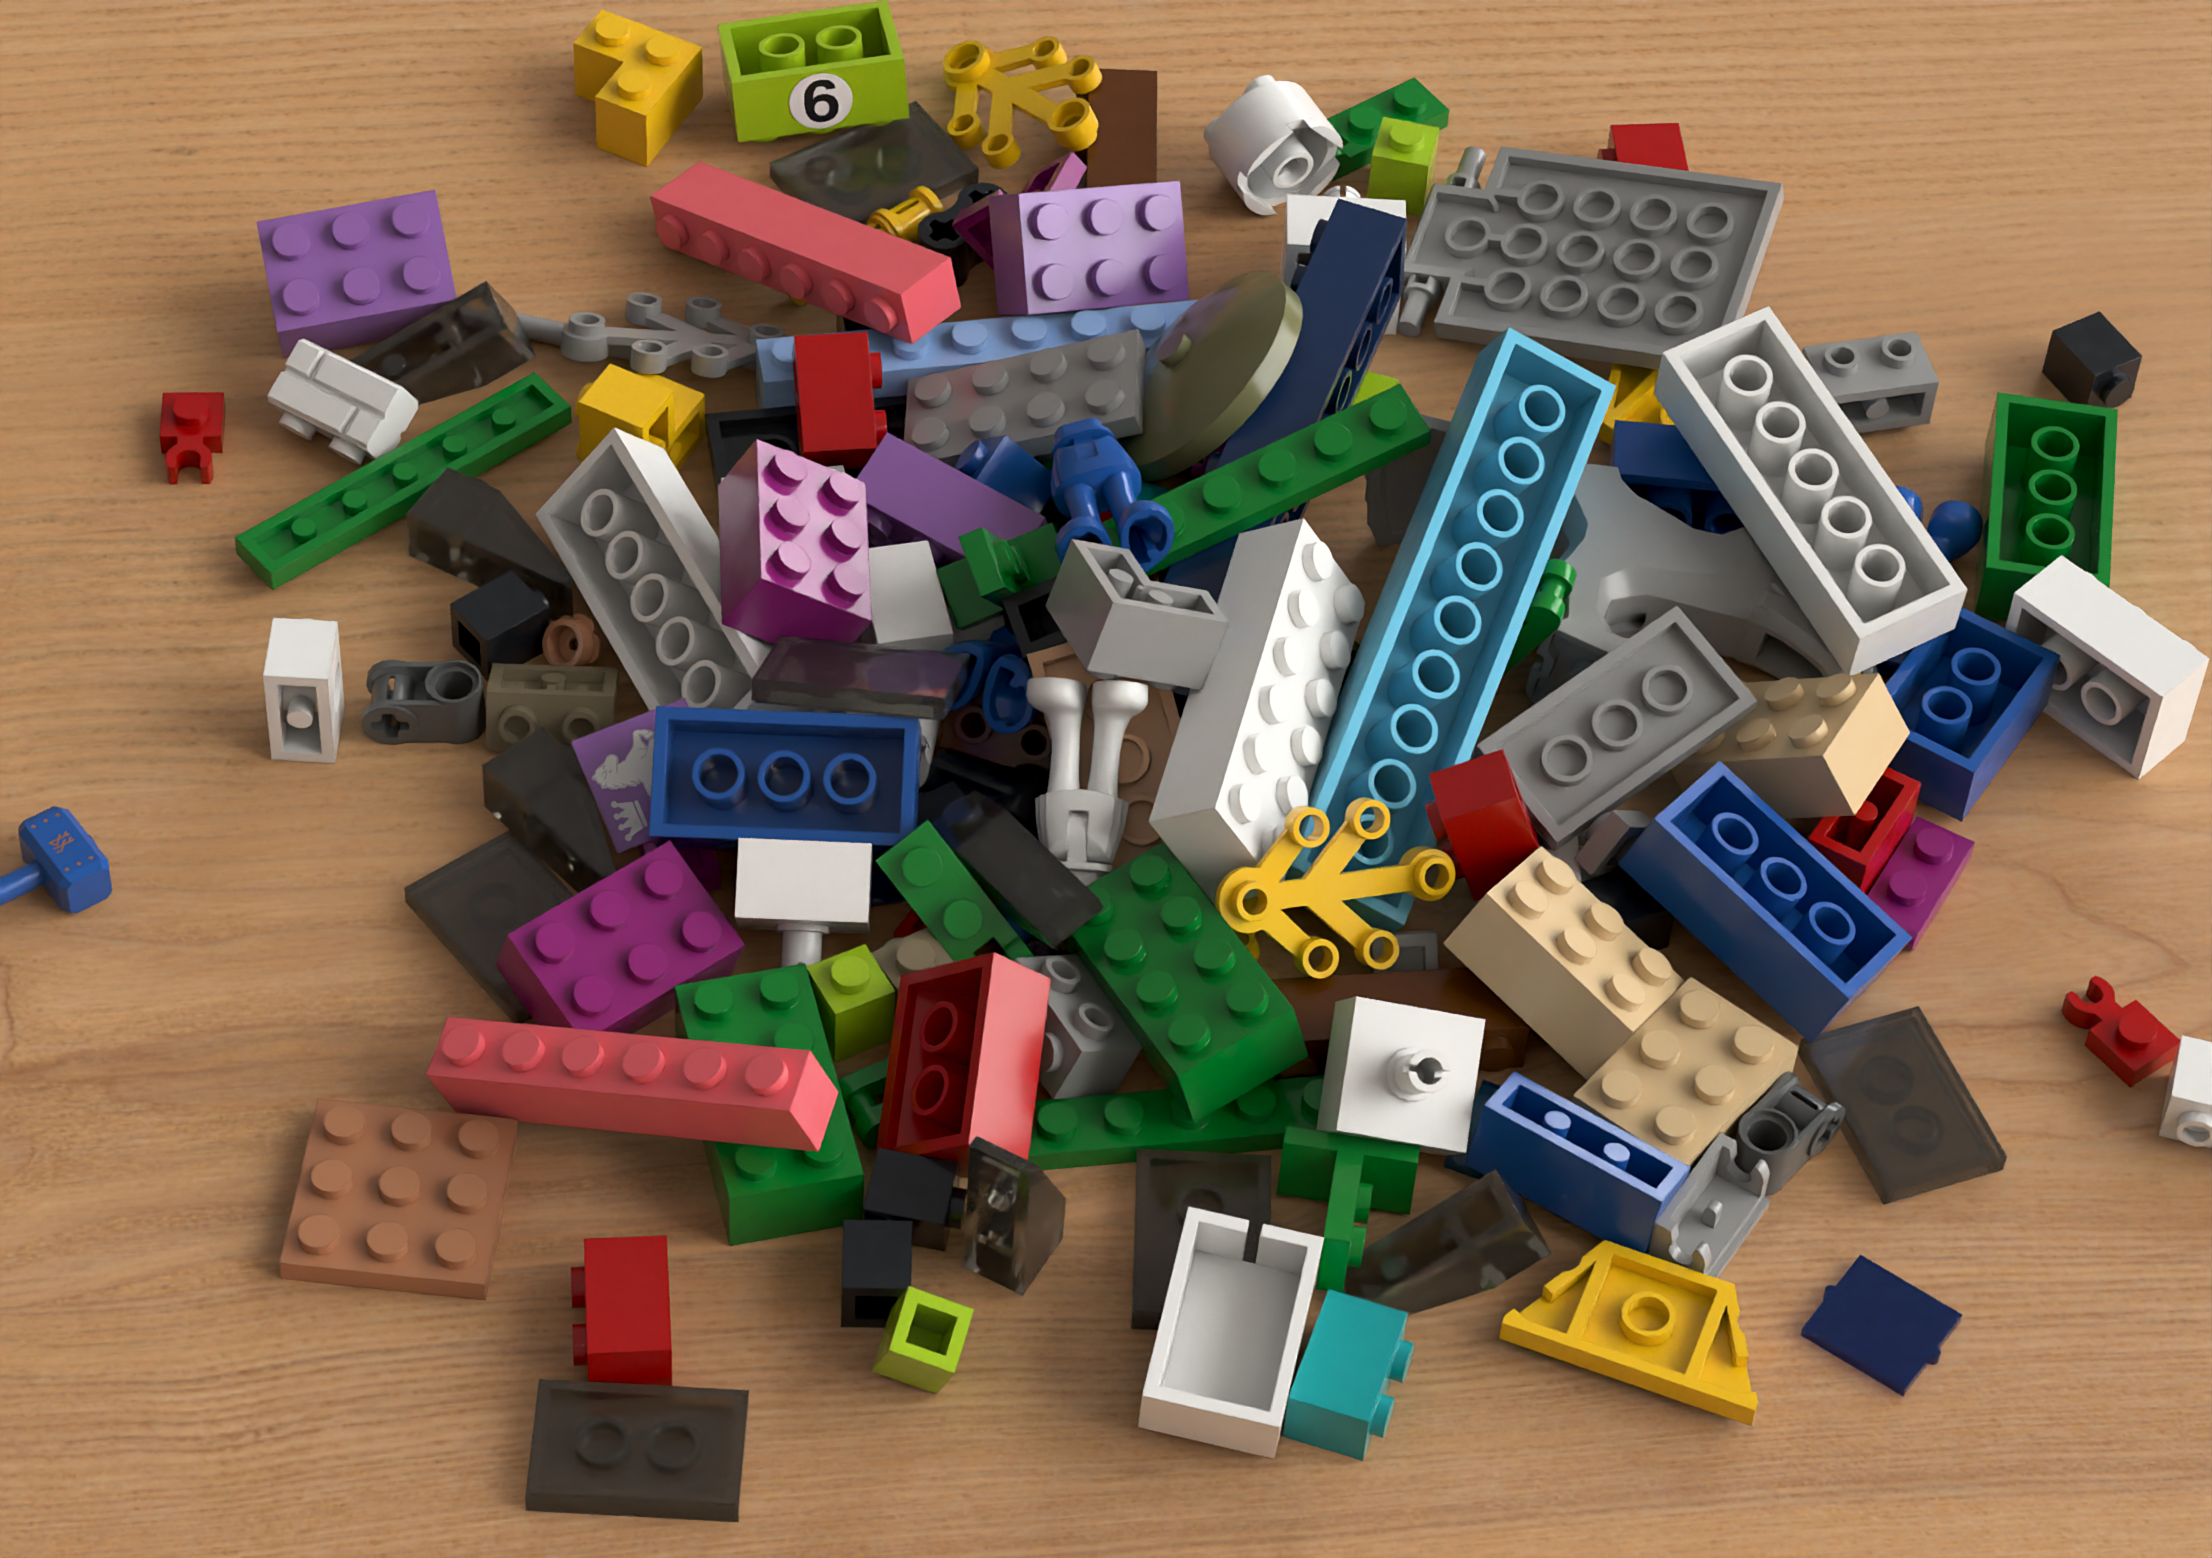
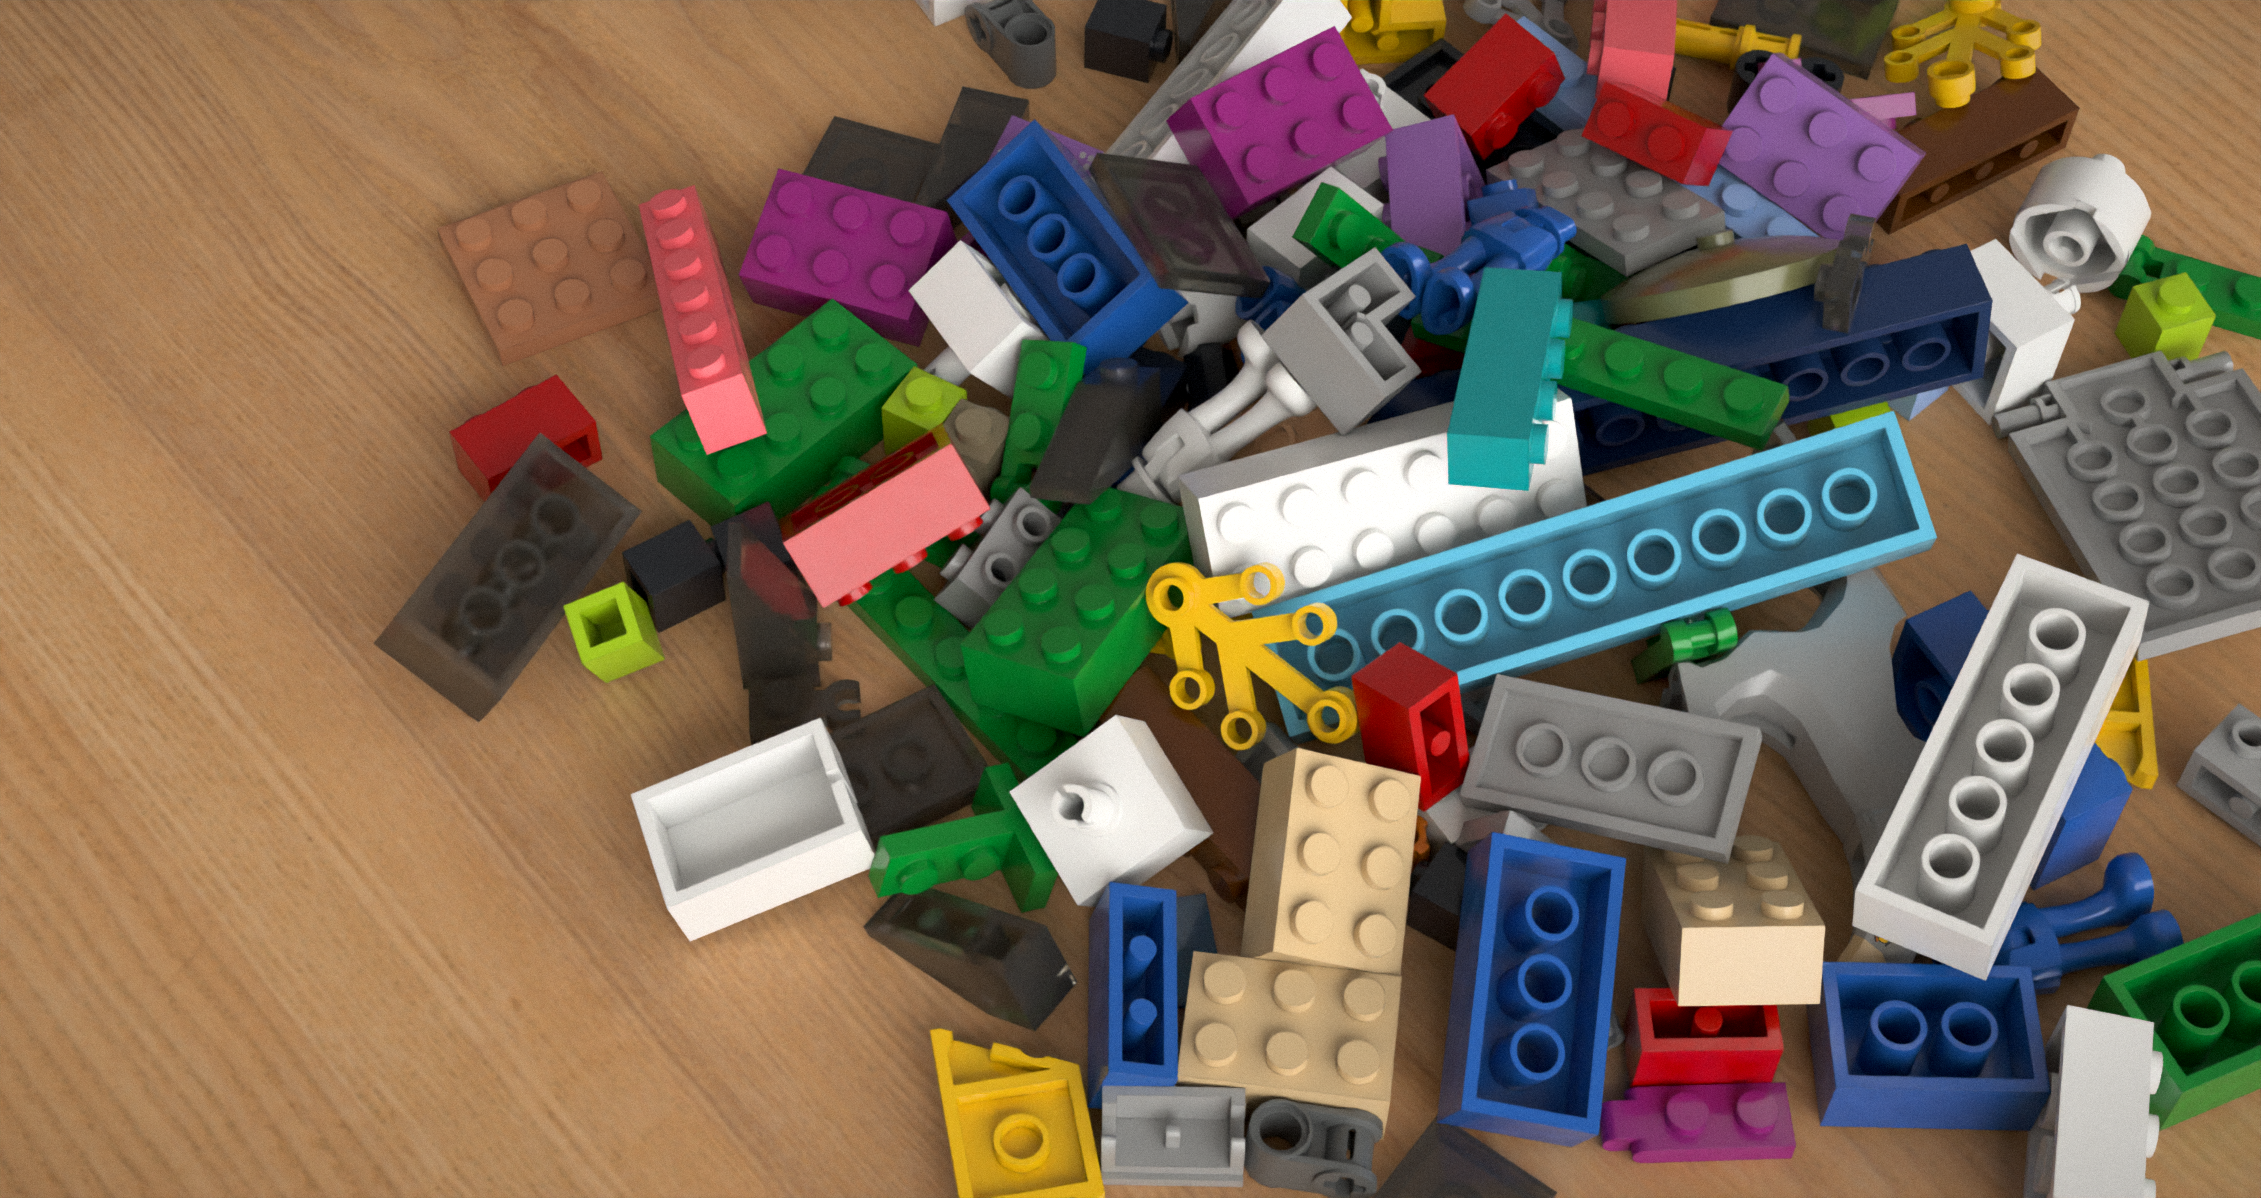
camera: 60 degrees right, 5 degrees up
dark tan bracket [486,663,619,754] -> none
clear smoke tile [525,1379,749,1522] -> none
nougat plate [542,614,602,667] -> none
teal brick [1283,1289,1415,1461] -> none
none -> clear smoke brick [373,433,642,723]
none -> clear smoke plate [748,675,862,745]
none -> teal brick [1447,267,1573,491]
none -> red brick [1581,81,1733,186]
none -> clear smoke plate [1814,213,1876,333]

